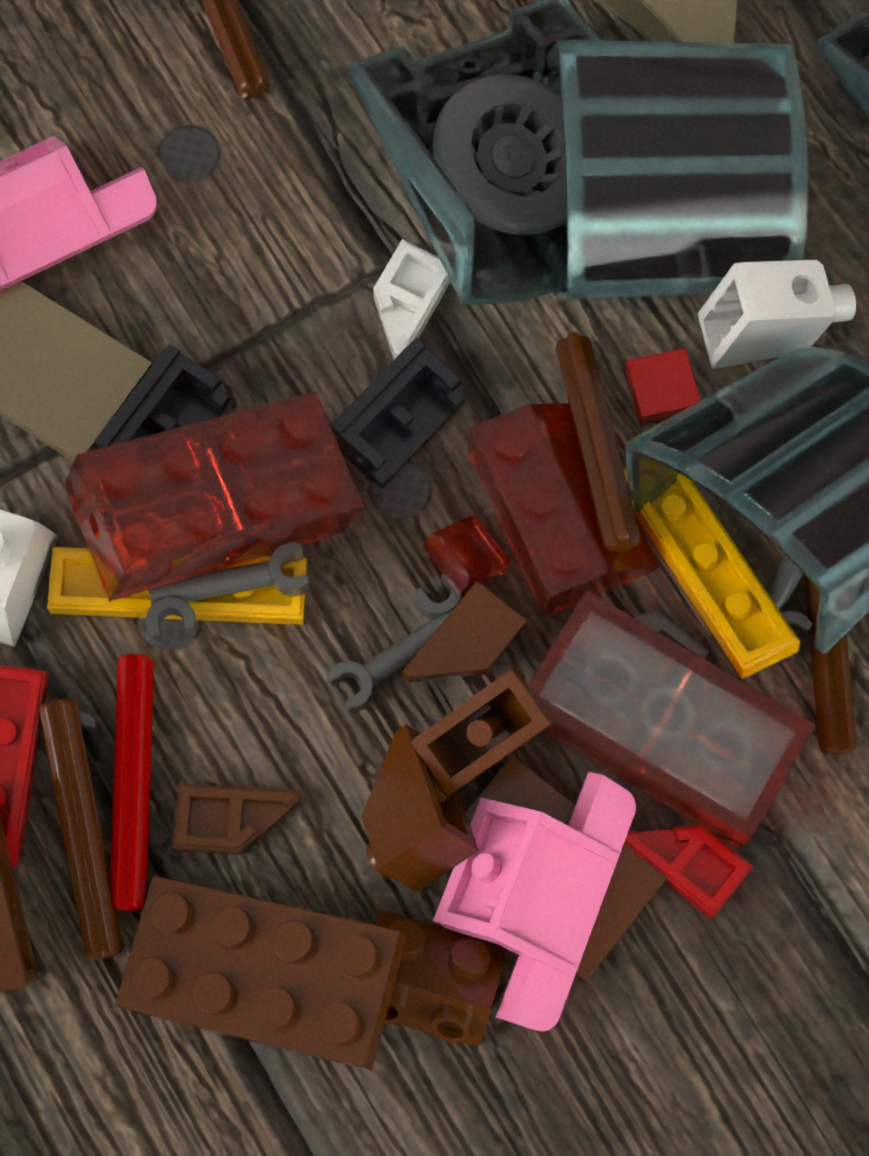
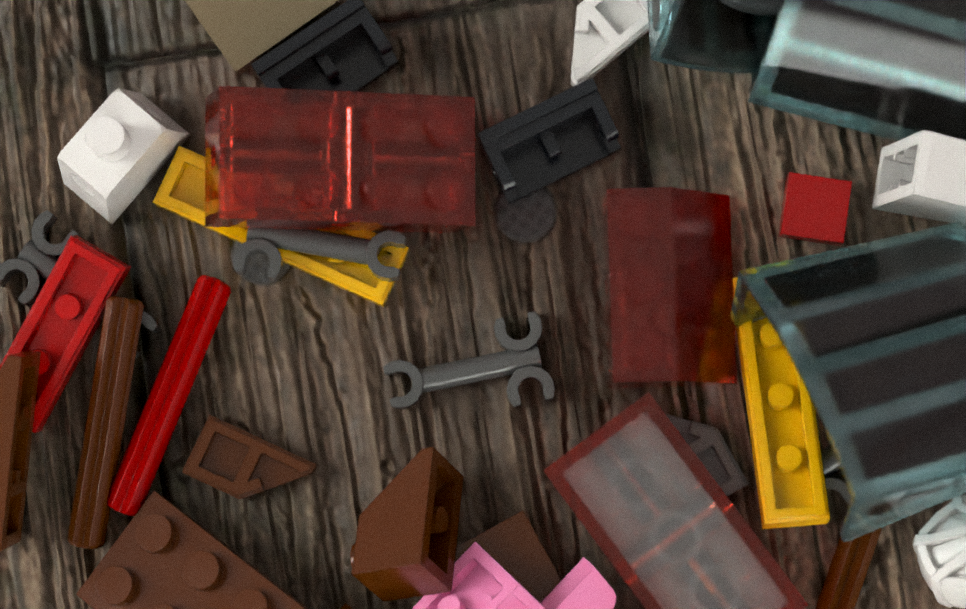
camera: 30 degrees right, 10 degrees up
reddish brown tile [402,581,527,683] -> none
reddish brown slope [410,667,554,796] -> none
clear red tile [422,514,511,595] -> none
reddish brown axle [555,332,641,554] -> none

